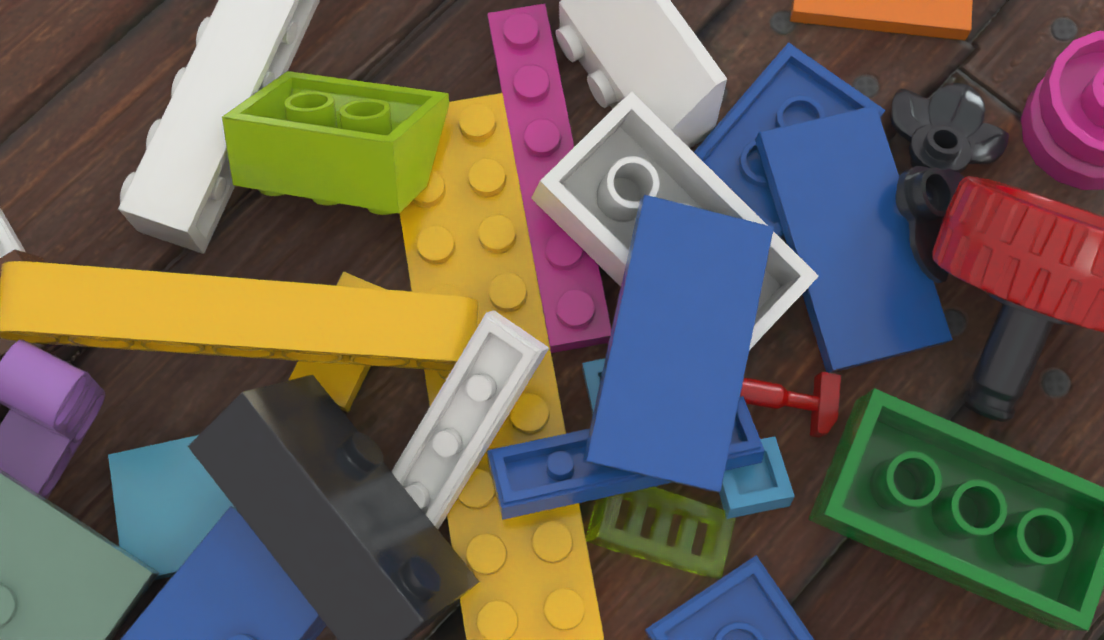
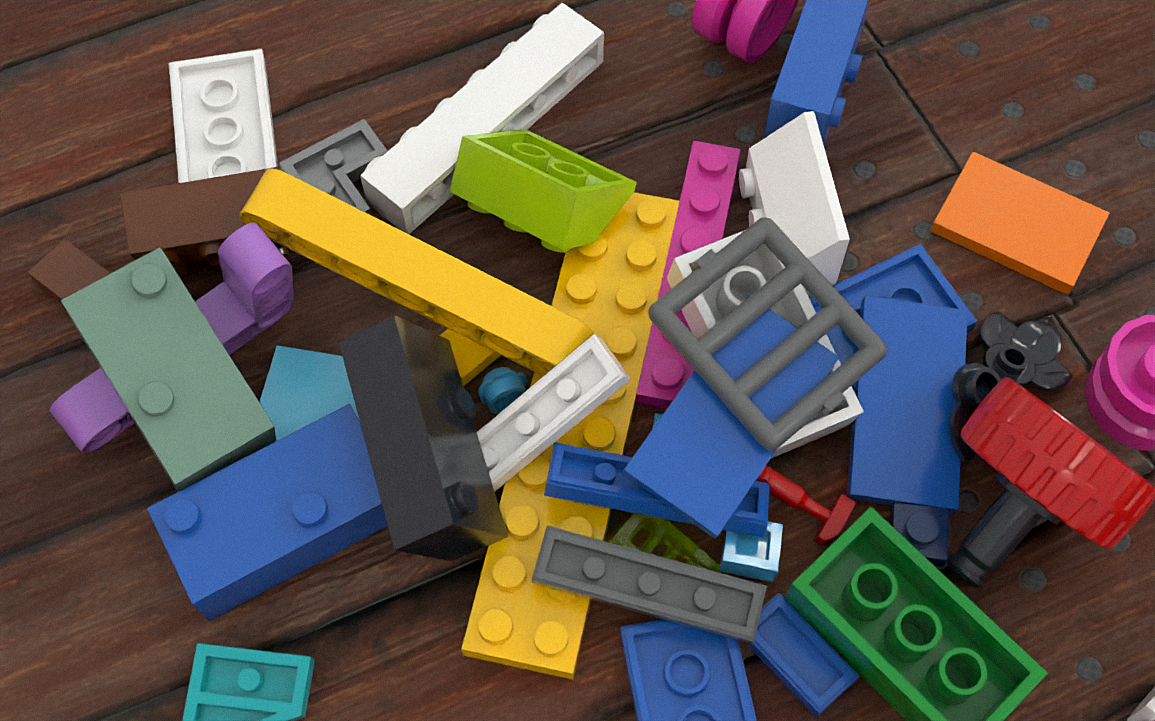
camera: 20 degrees right, 10 degrees down
none -> flat silver plate [279,119,388,216]
none -> dark azure plate [478,367,527,414]
none -> dark grey tile [532,526,767,644]
none -> dark grey bar [648,217,887,451]
none -> blue tile [745,593,860,718]
none -> dark blue plate [890,502,949,568]

